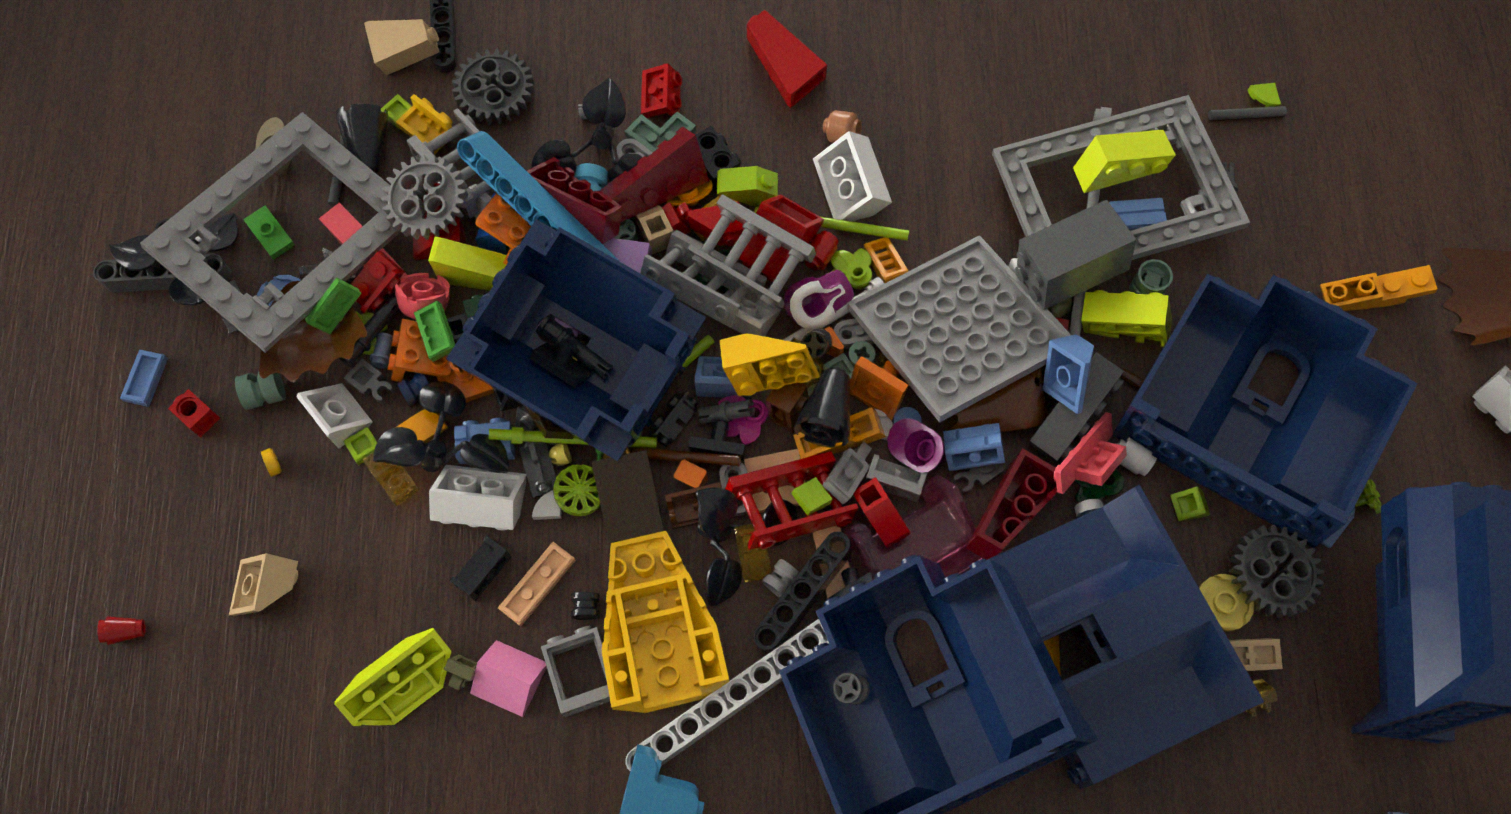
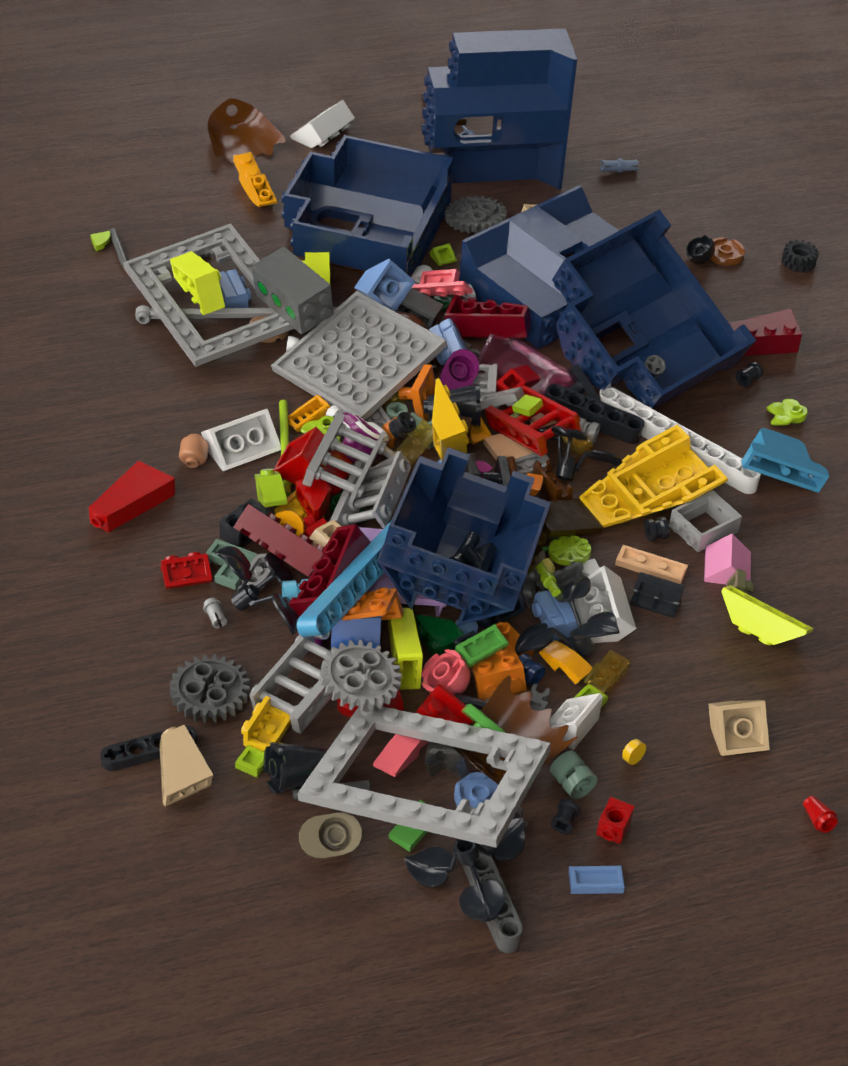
camera: 110 degrees left, 25 degrees down
none -> black bush [550,799,581,834]

